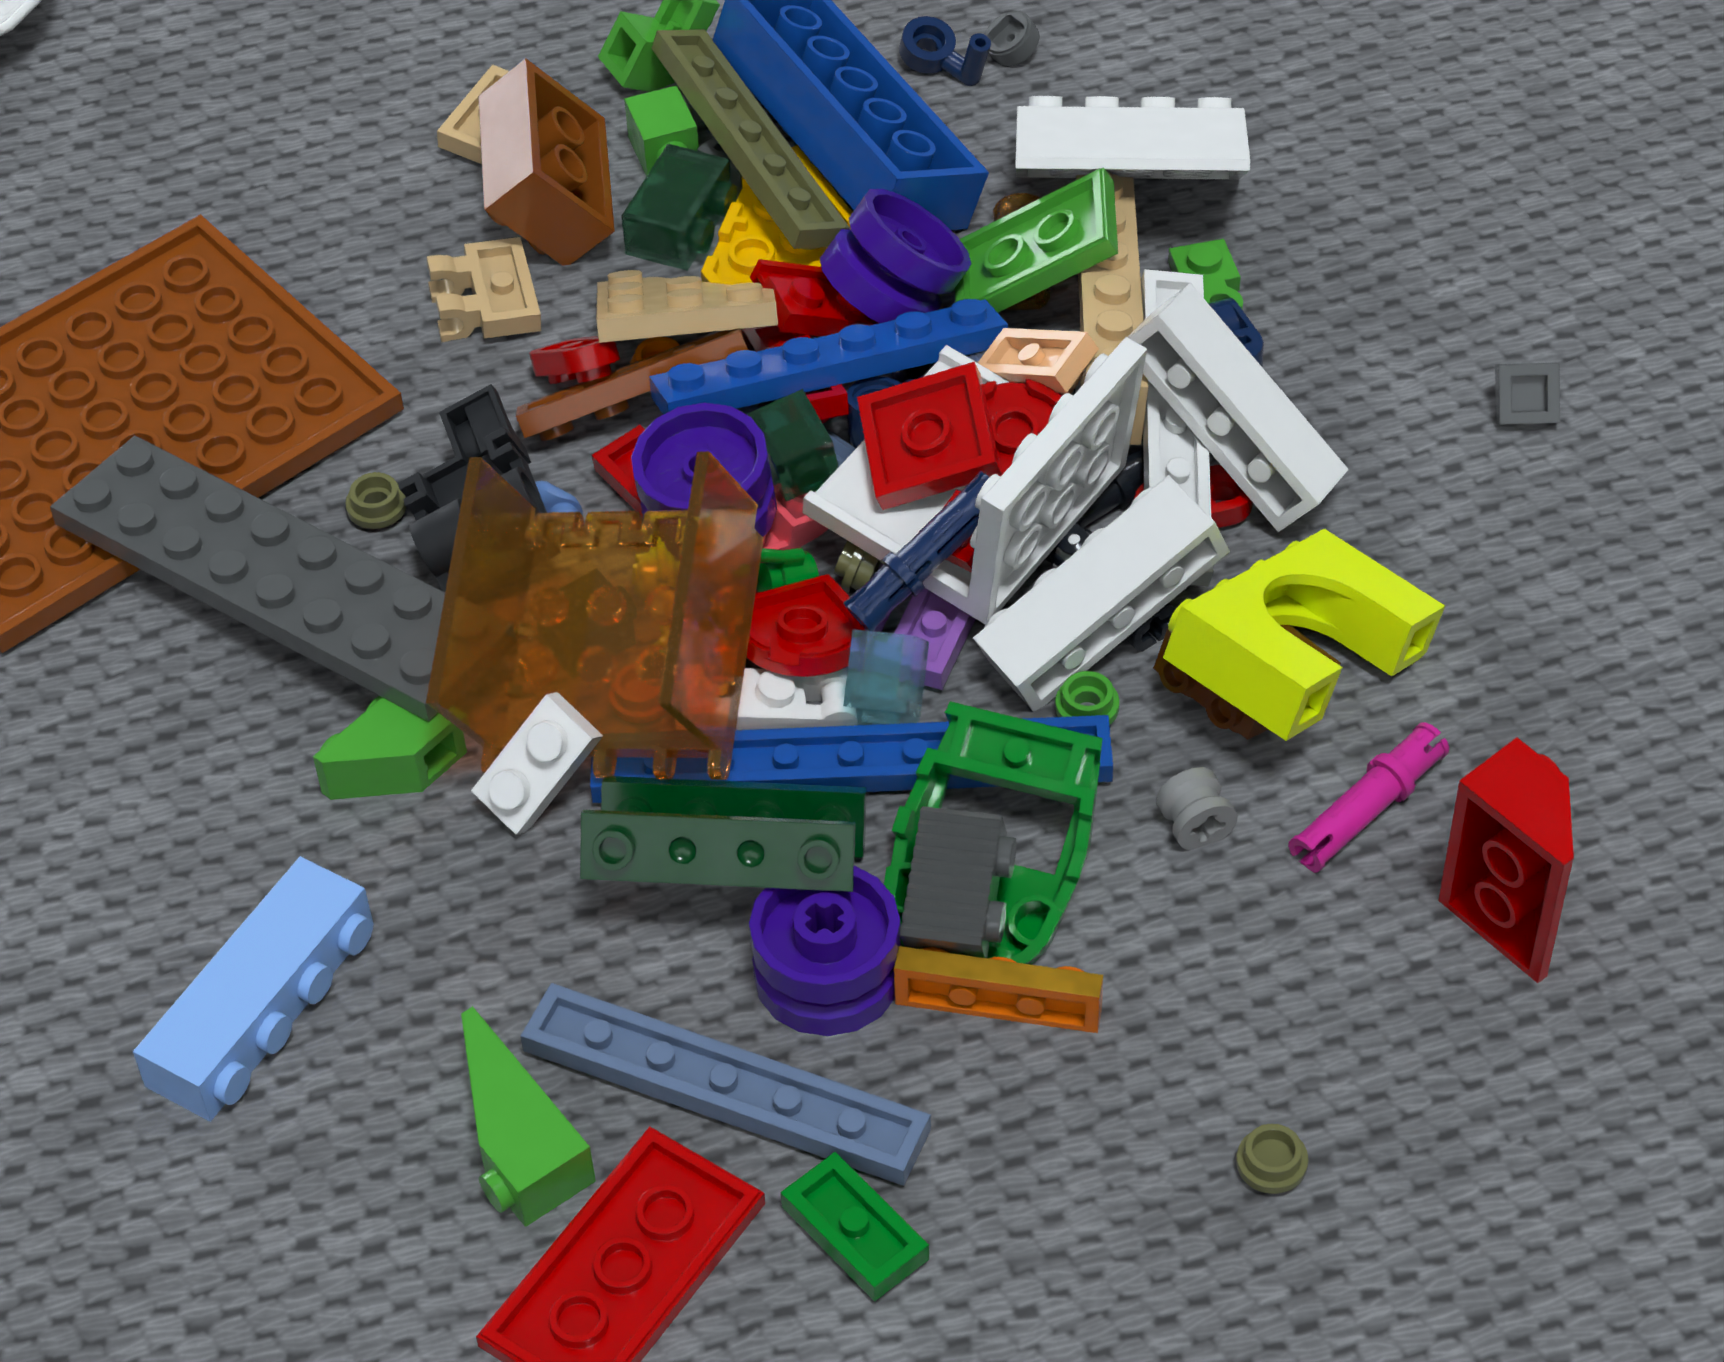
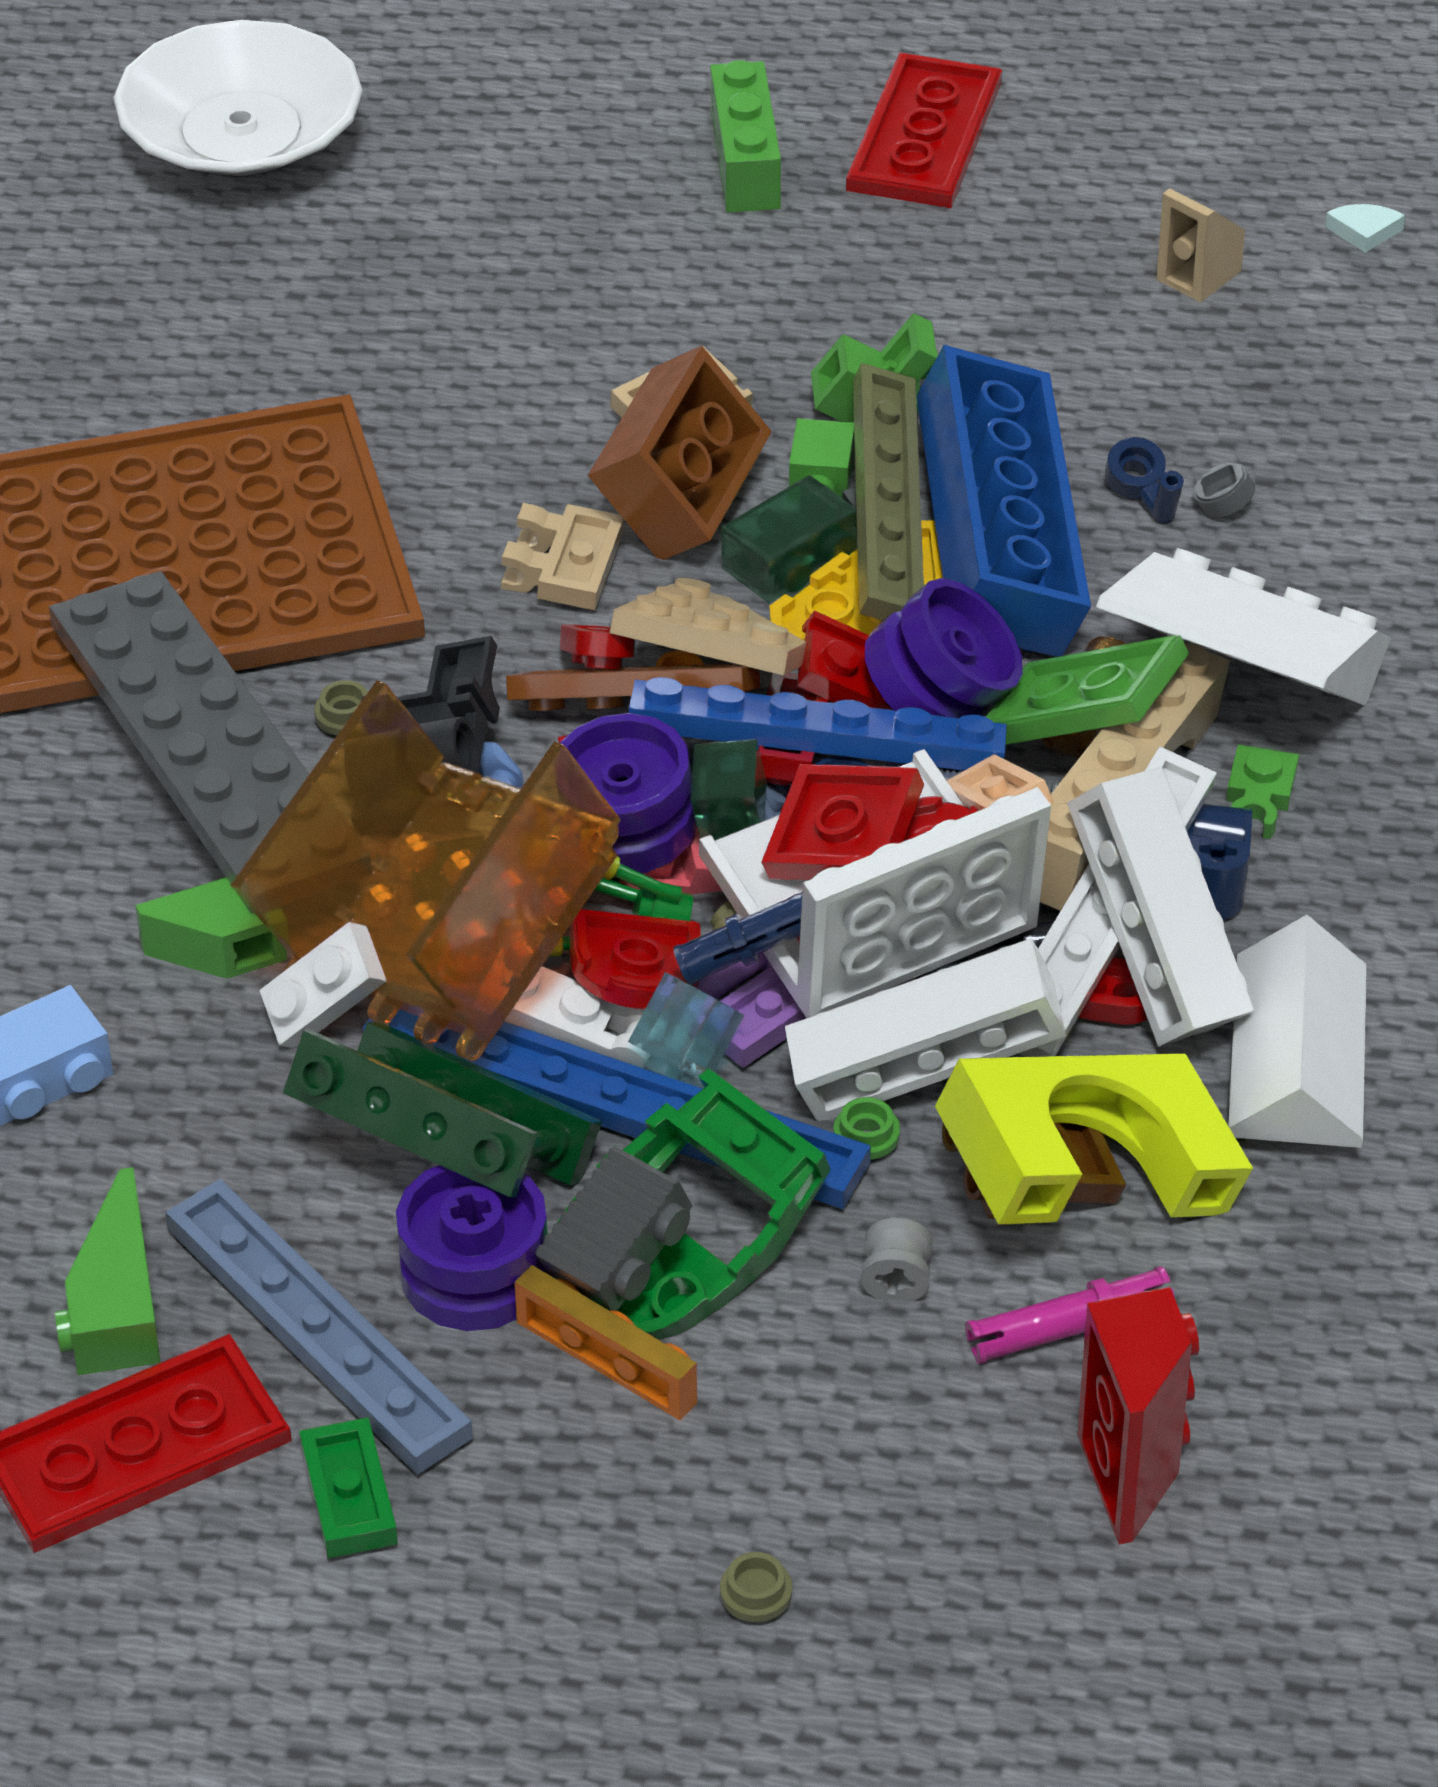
camera: 25 degrees right, 5 degrees down
none -> white slope [1228,915,1366,1148]

